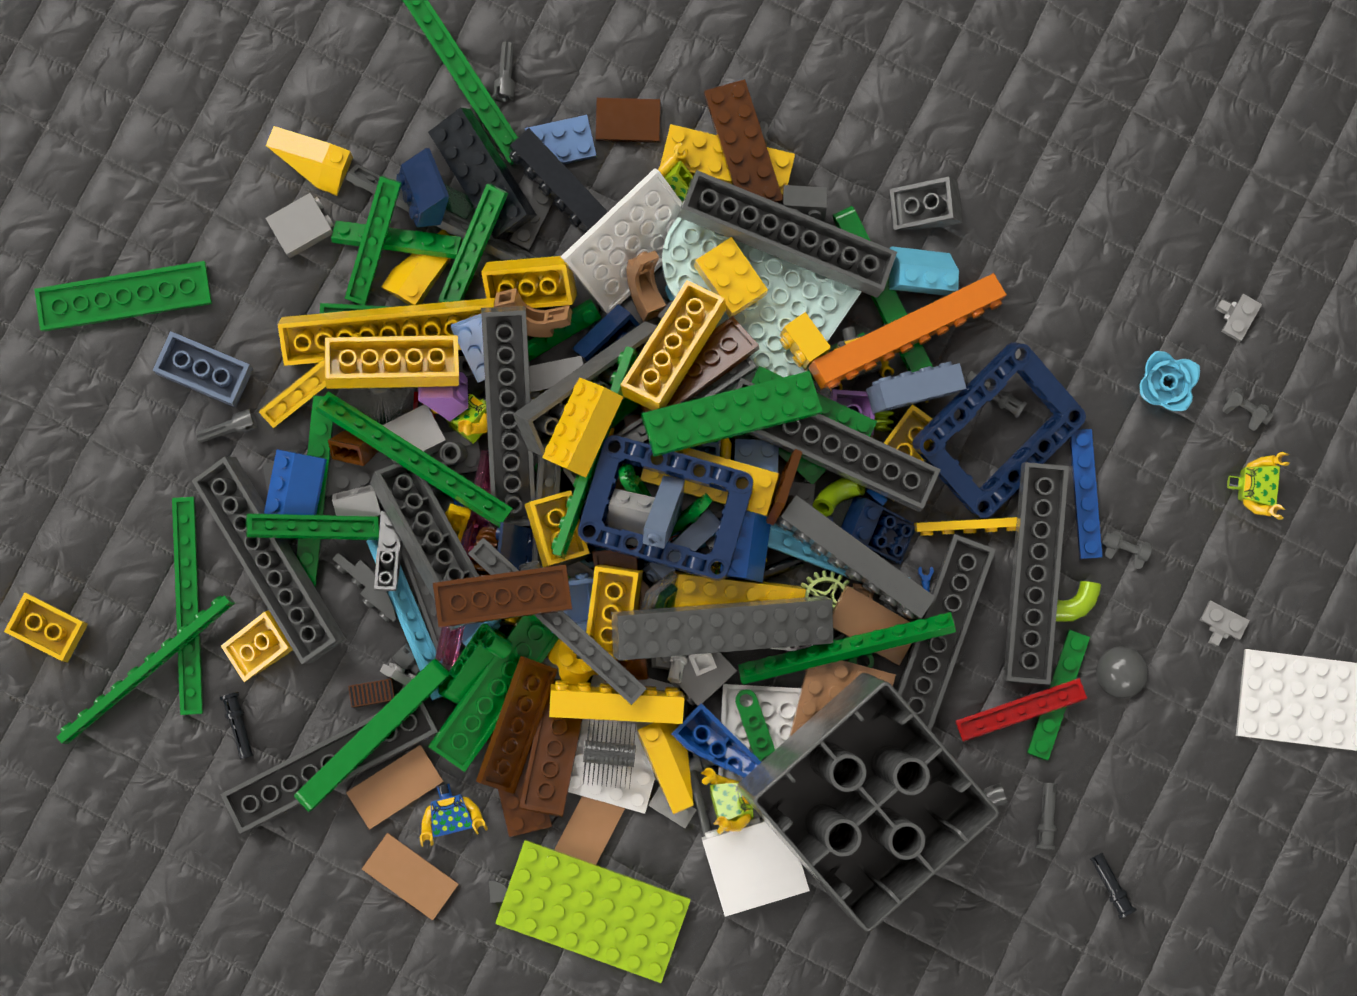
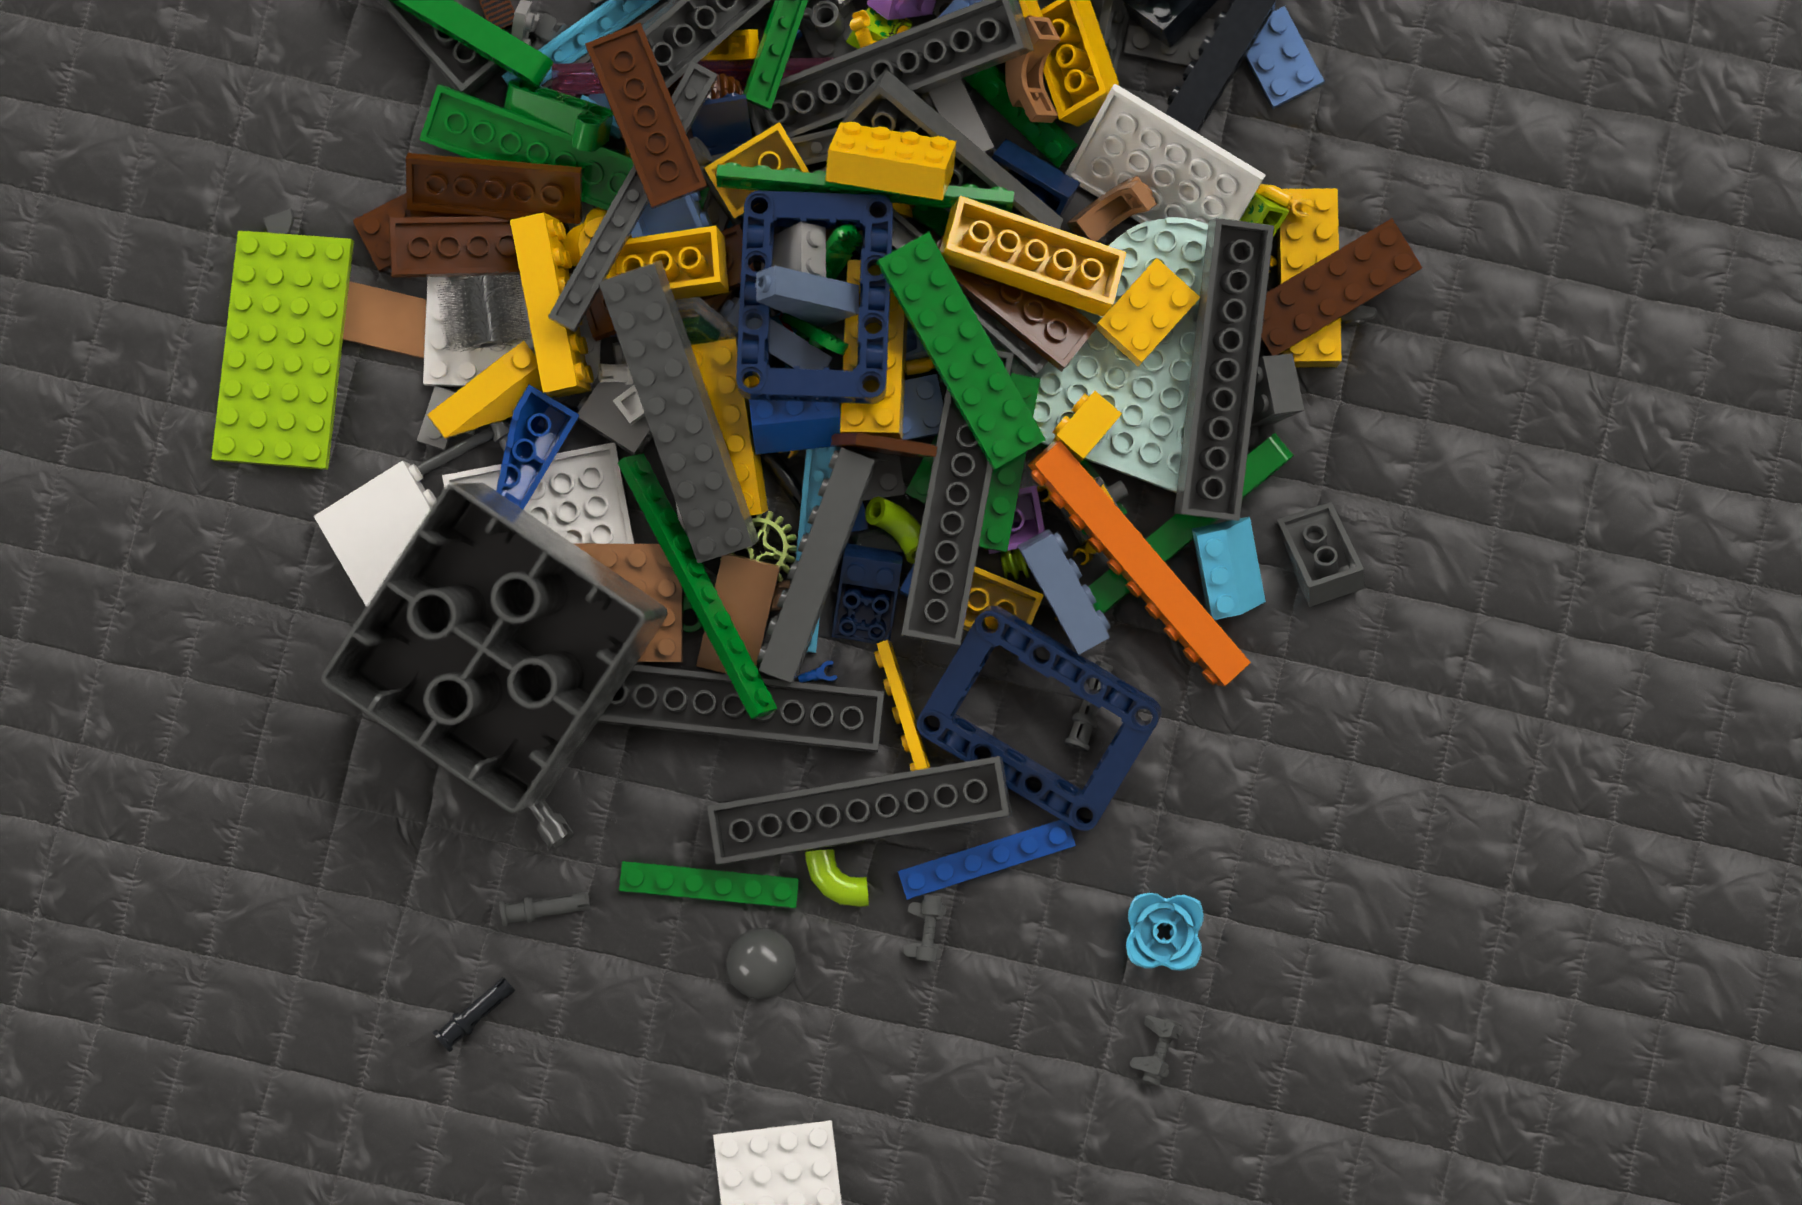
camera: 80 degrees right, 0 degrees up
medium nougat tile [346,745,444,830] -> none
medium nougat tile [362,833,459,920] -> none
torso [420,784,488,847] -> none
reddish brown tile [596,98,660,143] -> none
torso [701,768,753,834] -> none
green plate [735,689,775,762] -> none
red tile [956,678,1087,742] -> none
light grey hinge [1200,601,1250,647] -> none
light grey hinge [1216,294,1262,342] -> none
torso [1227,452,1290,520] -> none

